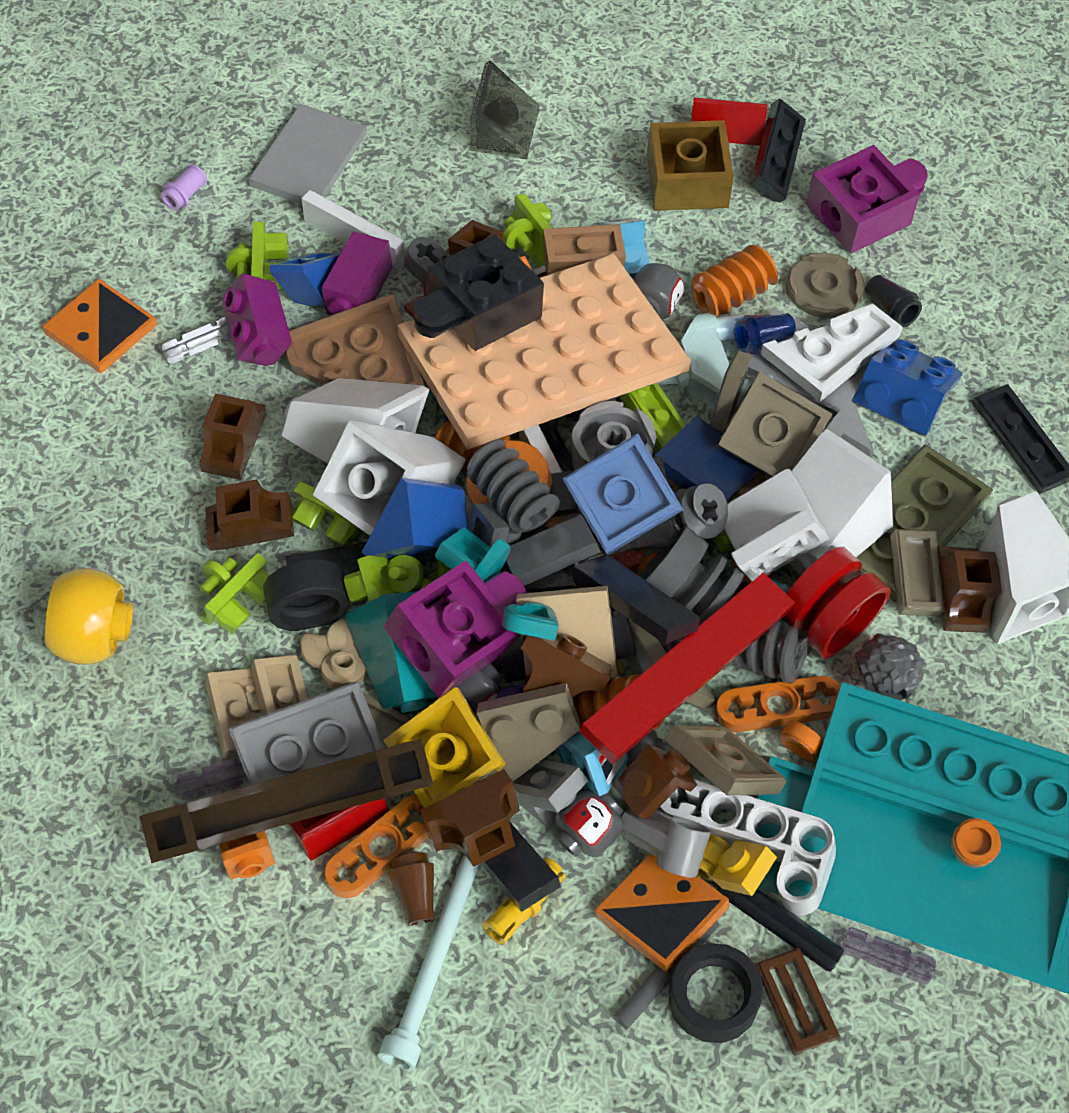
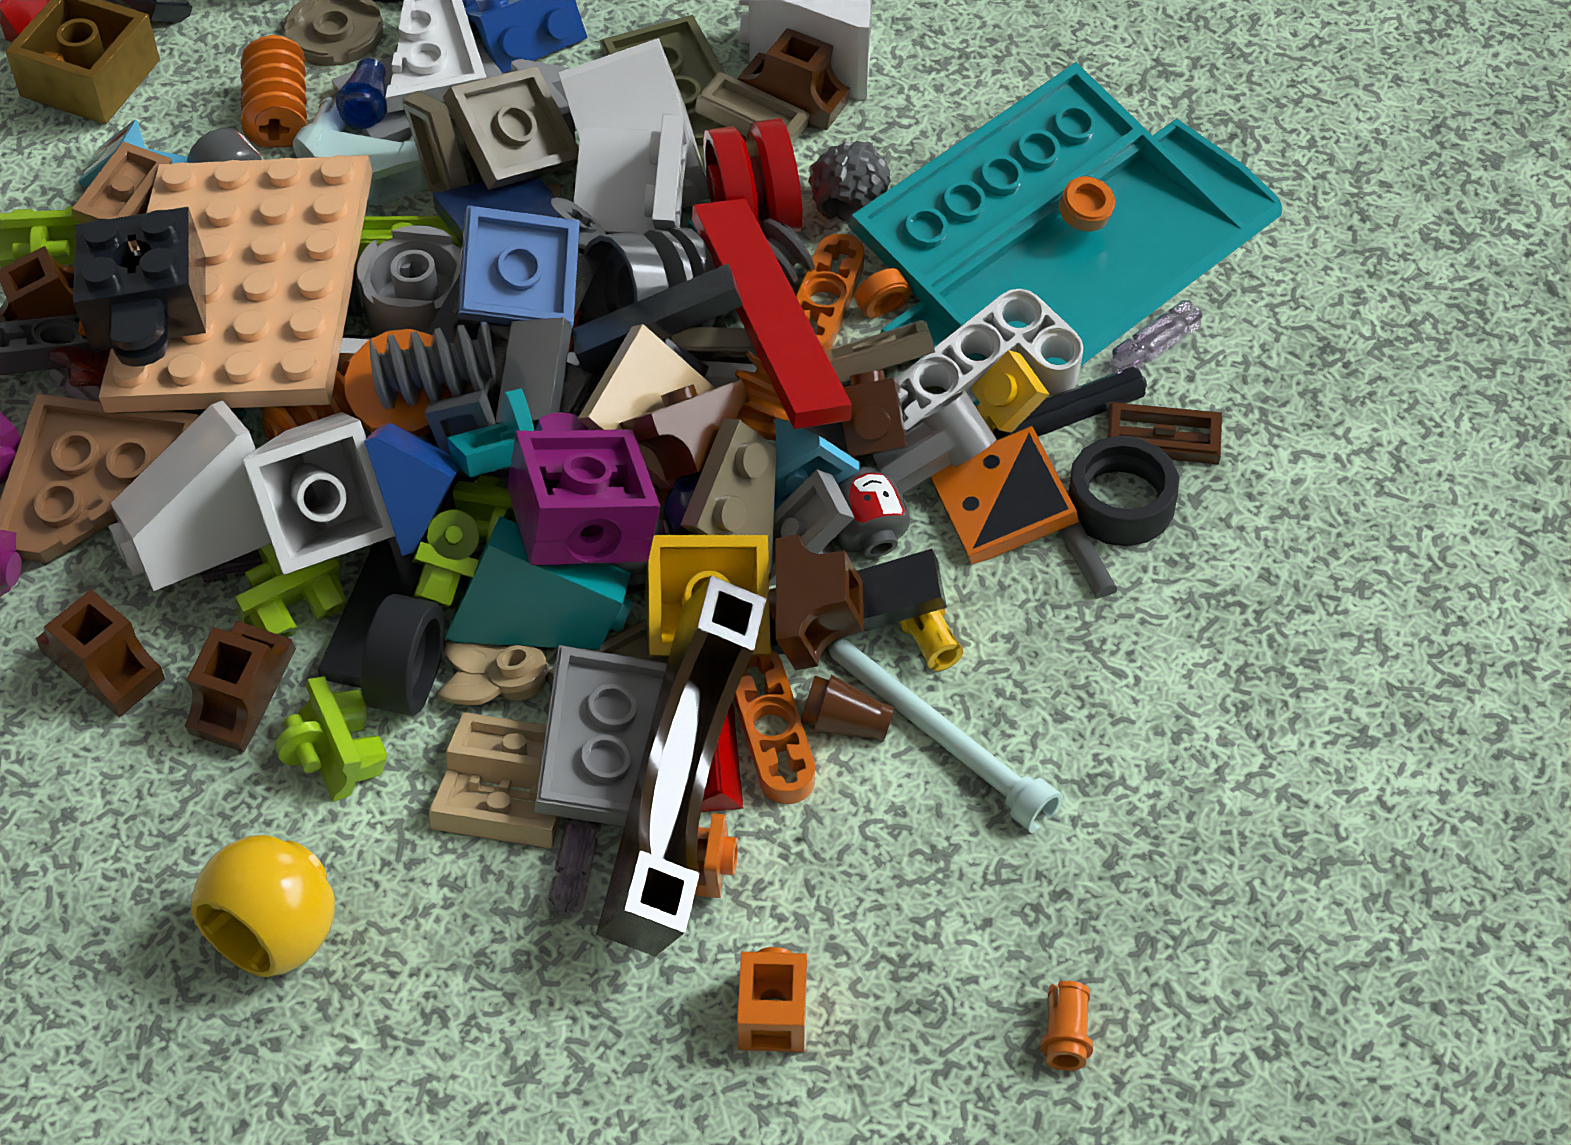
camera: 60 degrees left, 5 degrees down
teal tile [502,602,559,641] -> none
none -> orange brick [737,947,807,1052]

